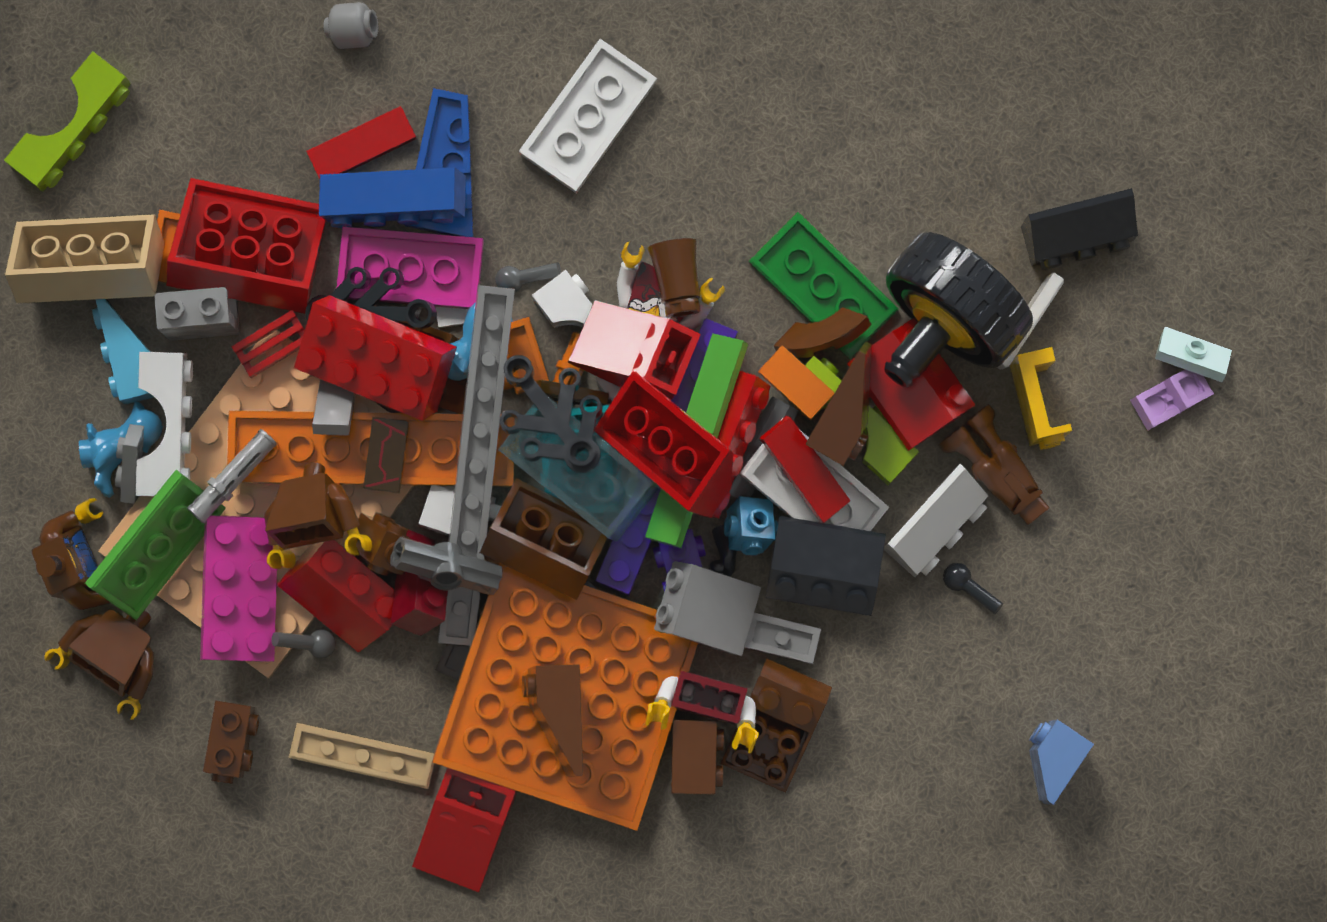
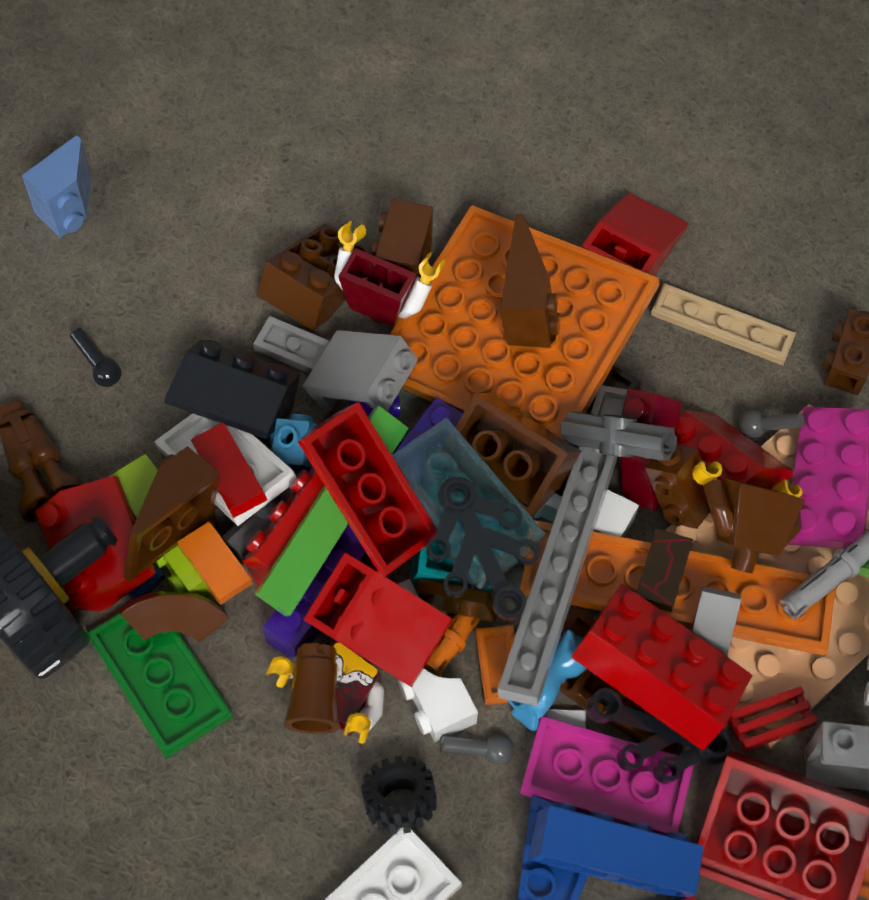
camera: 170 degrees left, 20 degrees down
white slope [884,464,988,577] -> none
none -> black tyre [361,756,437,834]

